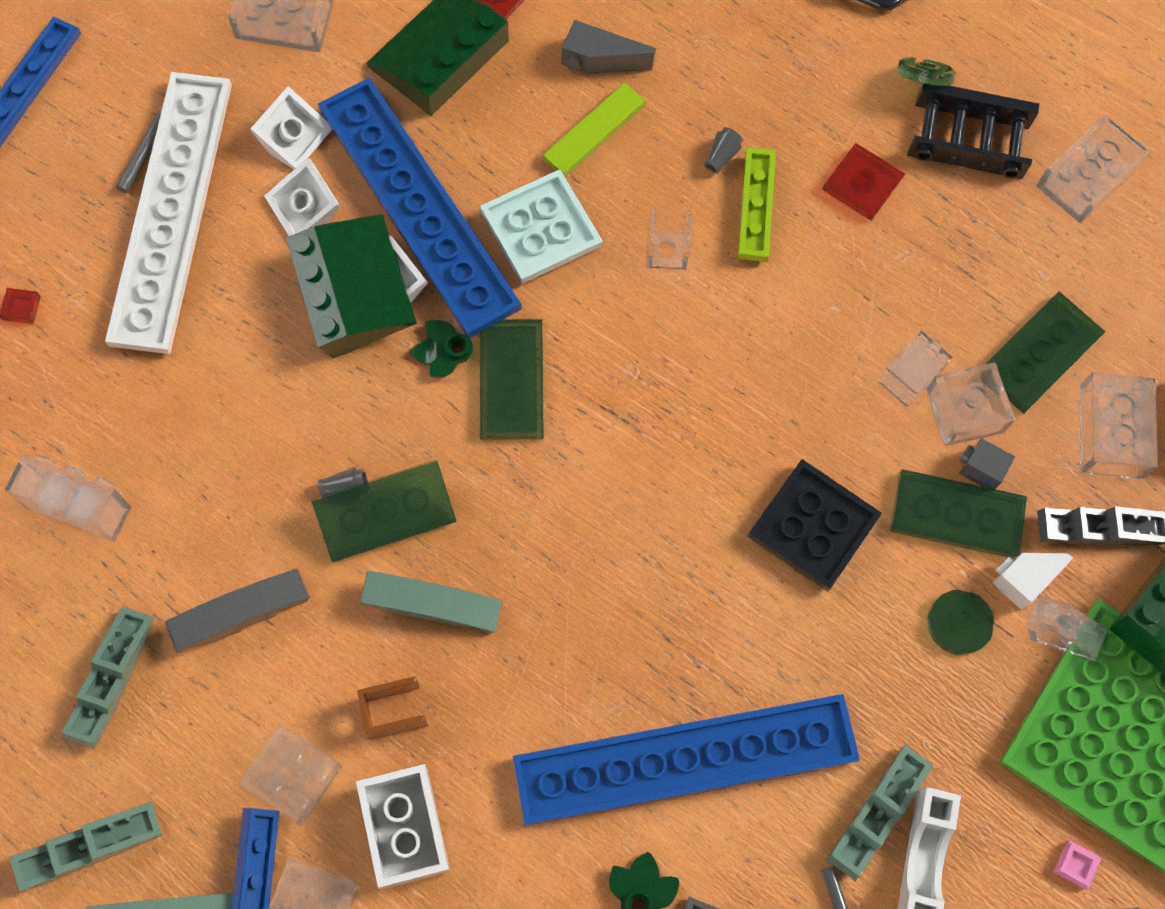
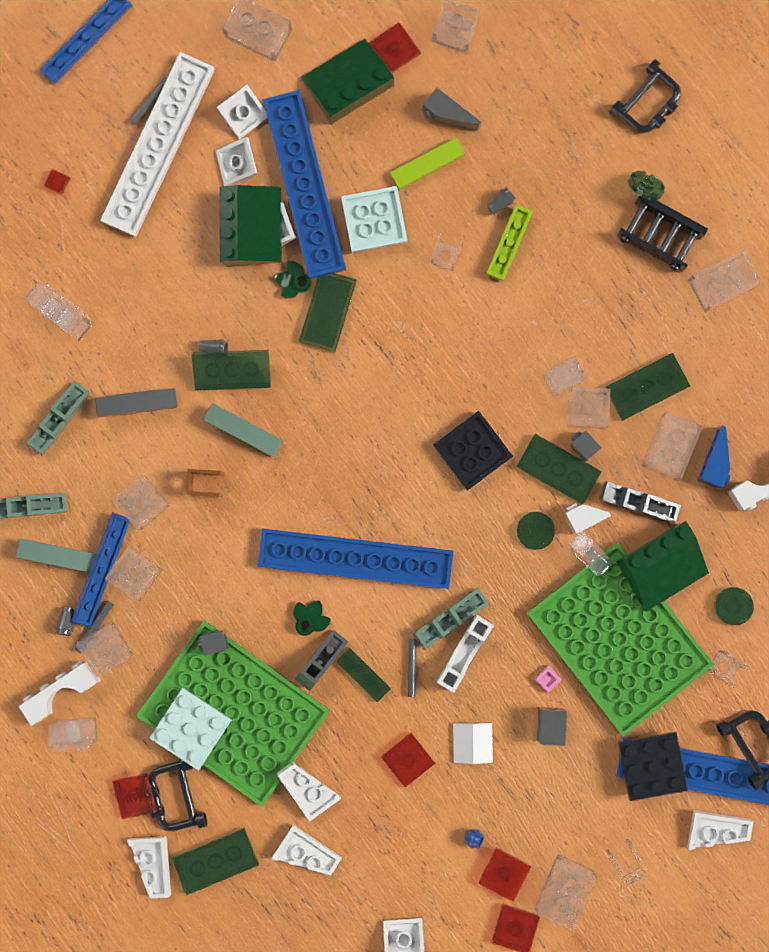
camera: 25 degrees right, 15 degrees up
white brick [356,764,450,890] -> none
clear red plate [822,143,905,221] -> none

